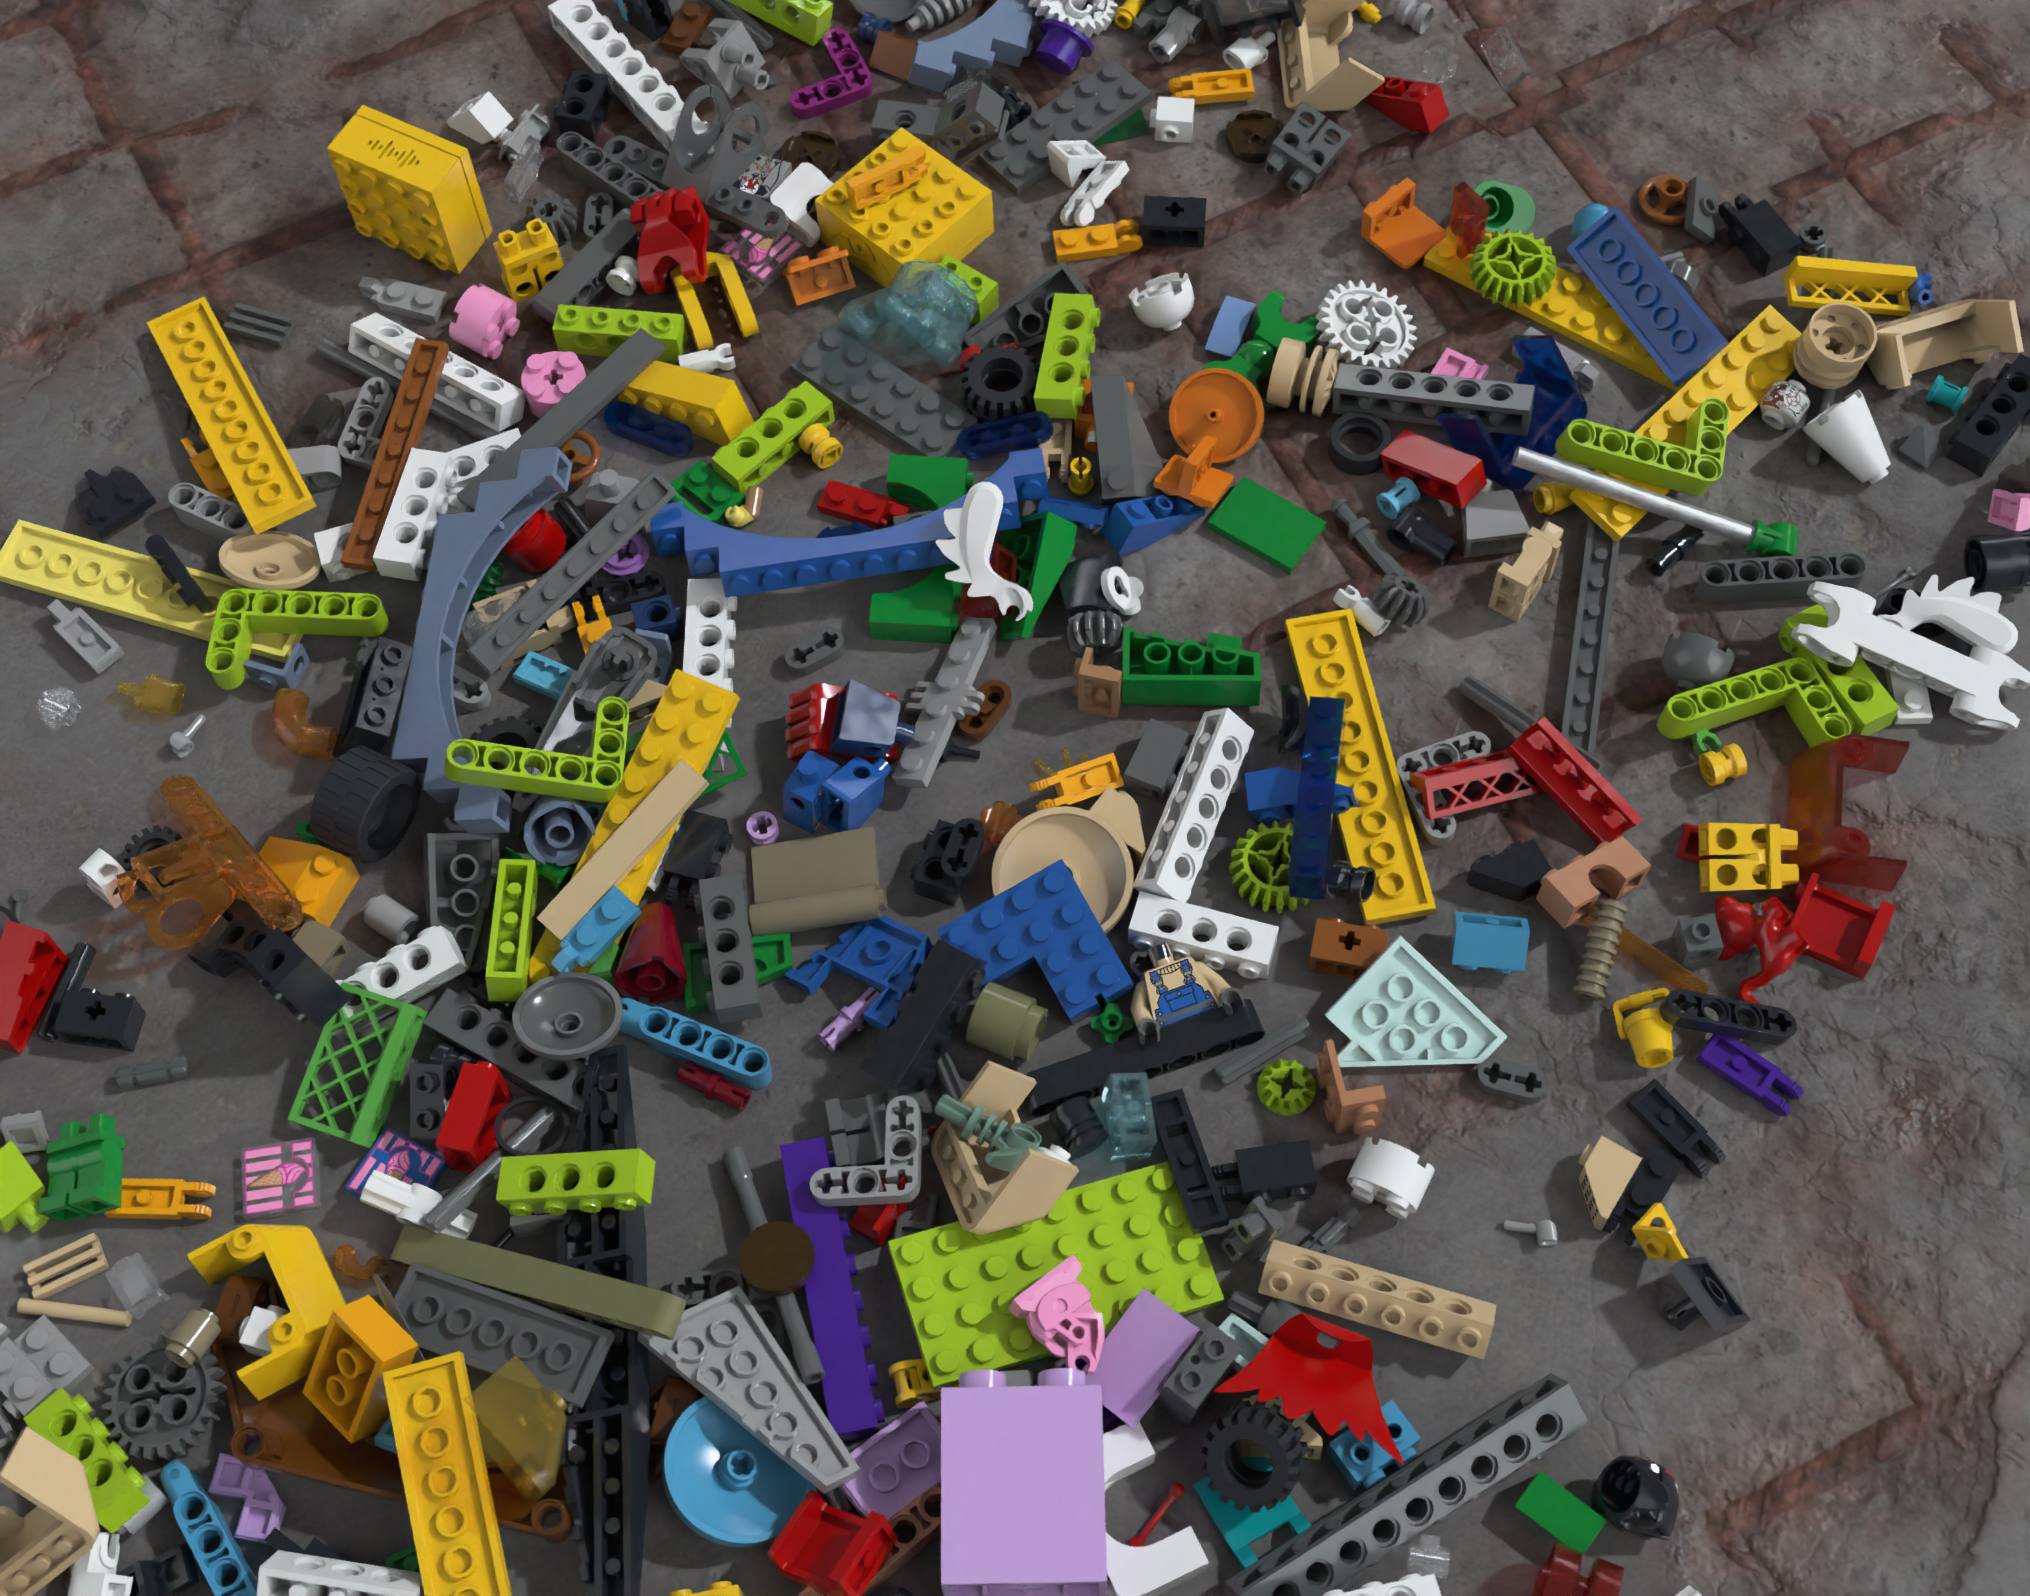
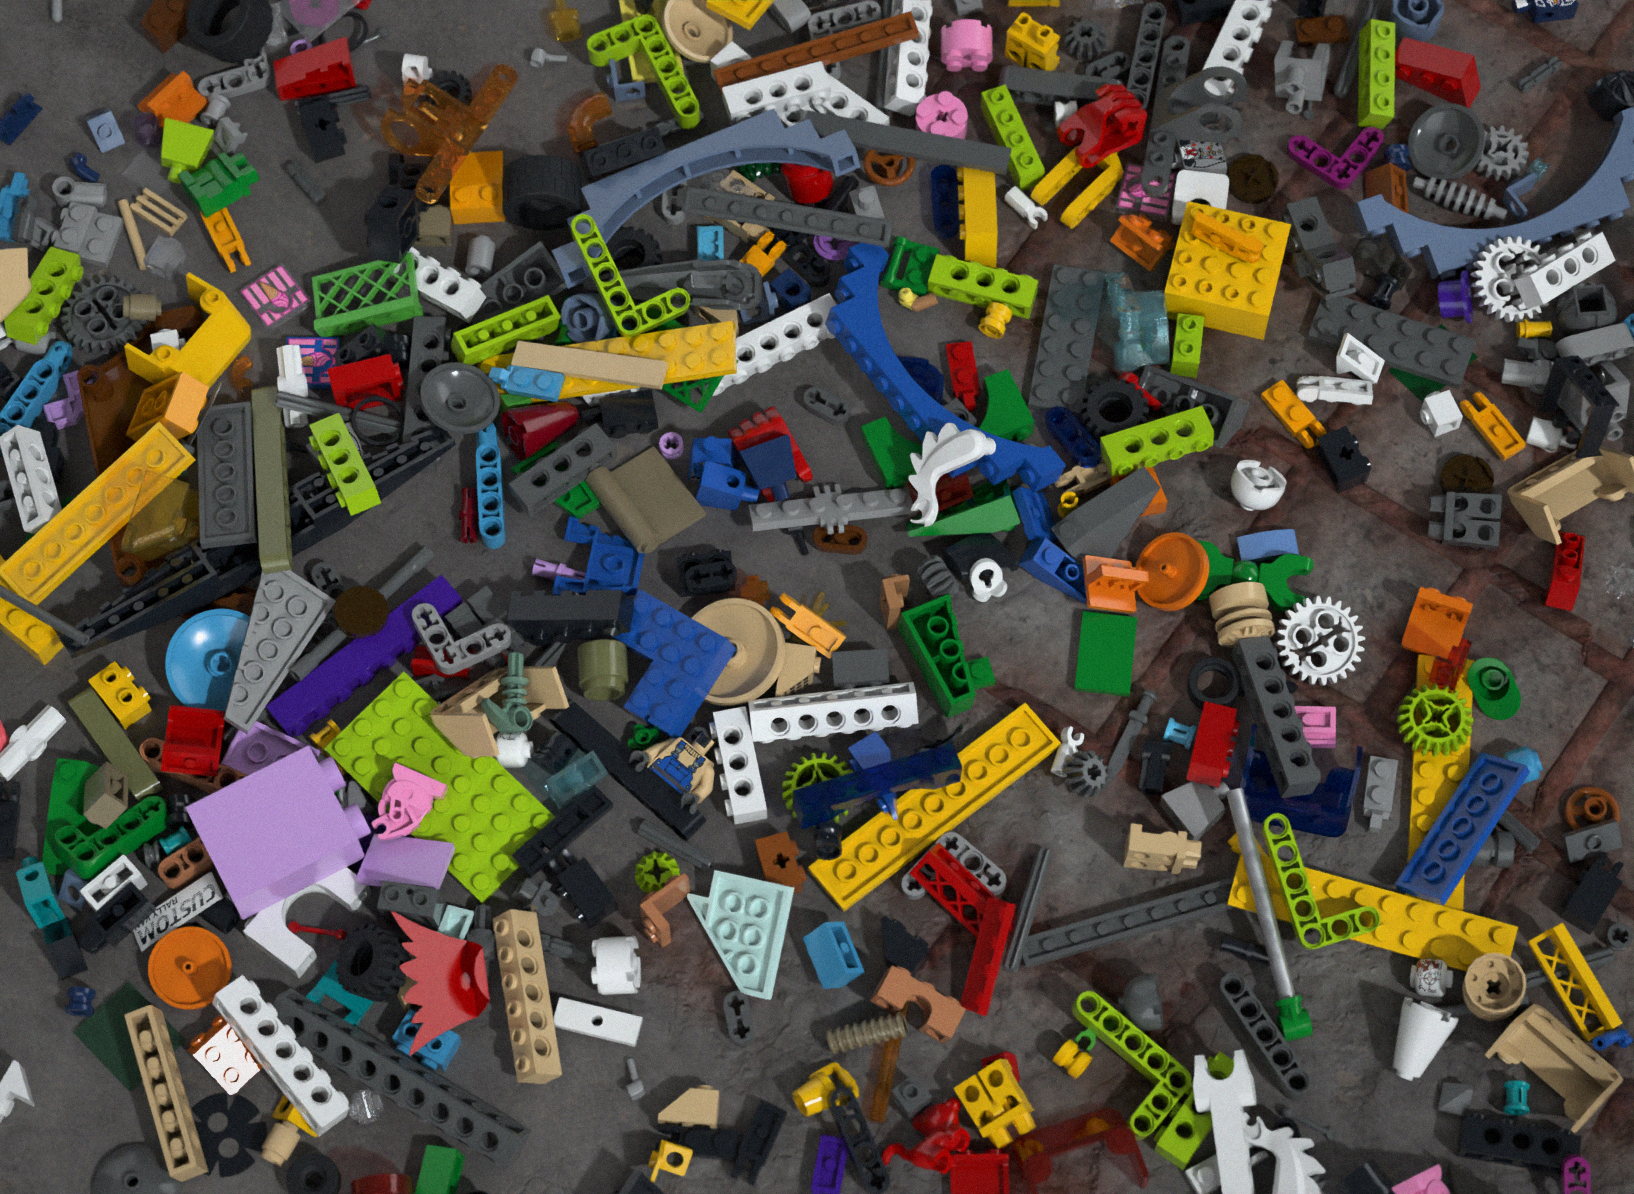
camera: 60 degrees right, 5 degrees up
none -> white tile [553,997,643,1047]

